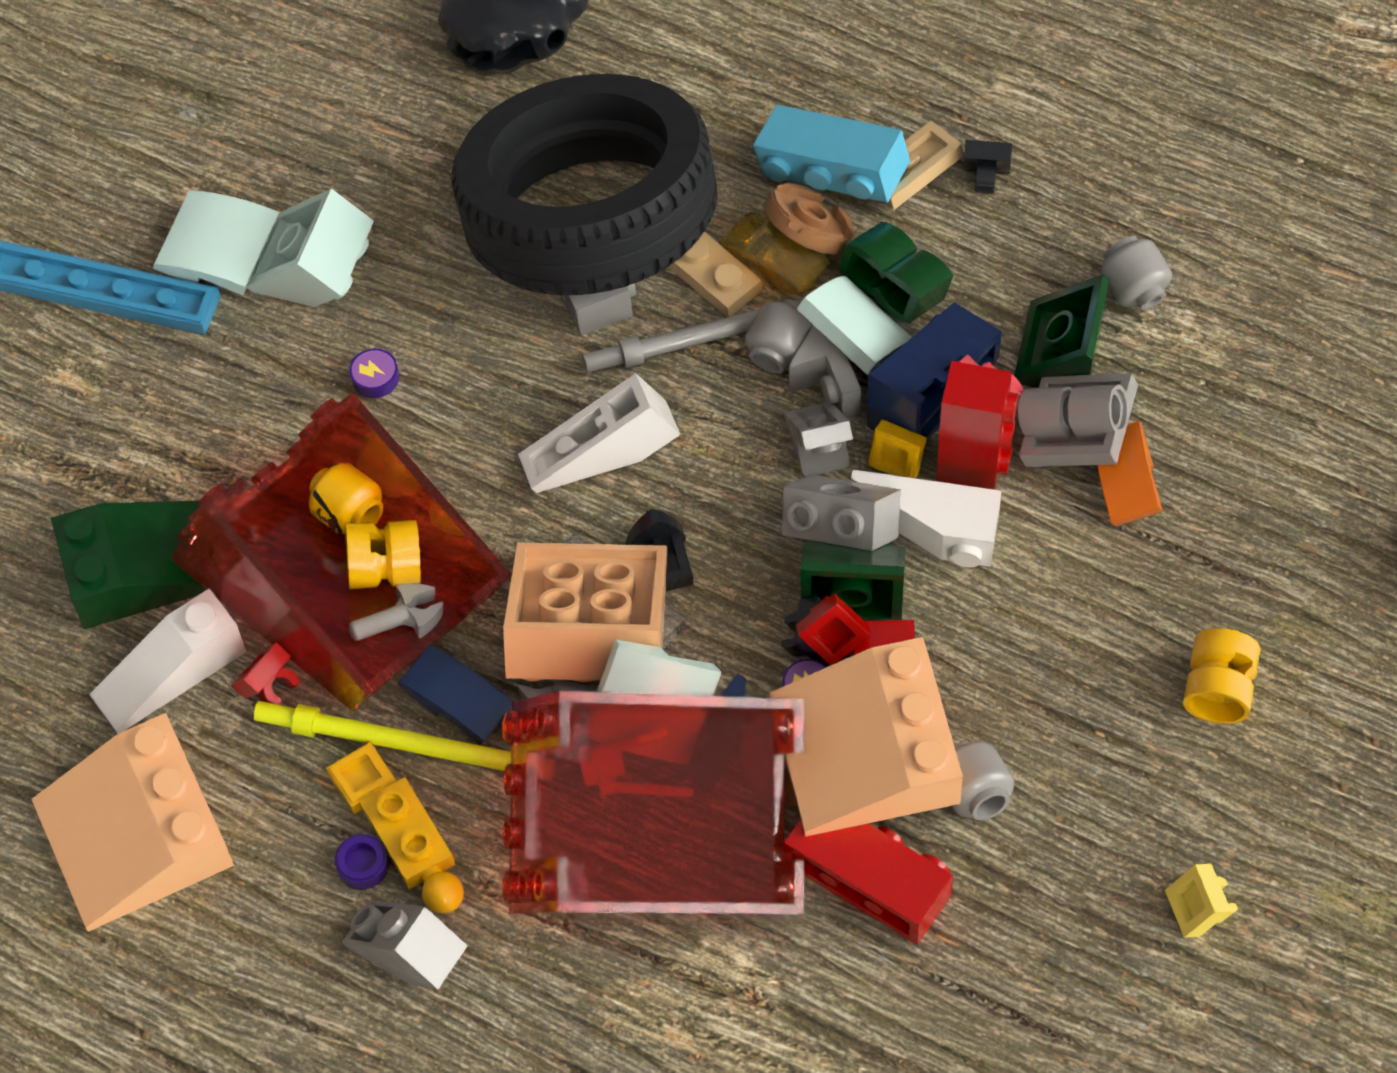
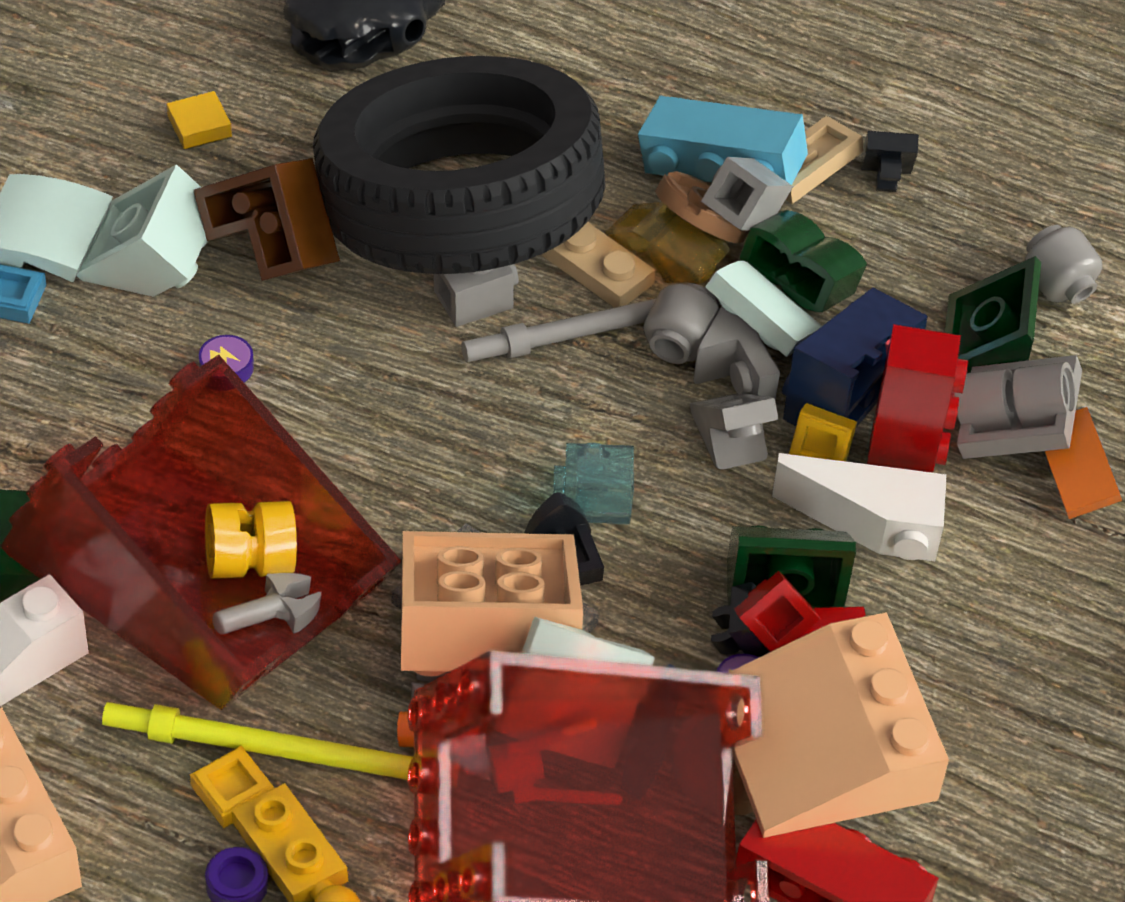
camera: 10 degrees left, 10 degrees down
red tile [231,642,300,705] -> none
yellow head [309,463,384,537] -> none
dark blue slope [397,645,515,745] -> none
white slope [518,373,681,493] -> none
light grey brick [782,474,901,551] -> none
light grey head [952,741,1014,821] -> none
none -> yellow tile [166,91,232,149]
none -> reddish brown brick [193,158,340,281]
none -> clear light blue brick [553,443,634,524]
none -> light grey brick [701,157,793,230]

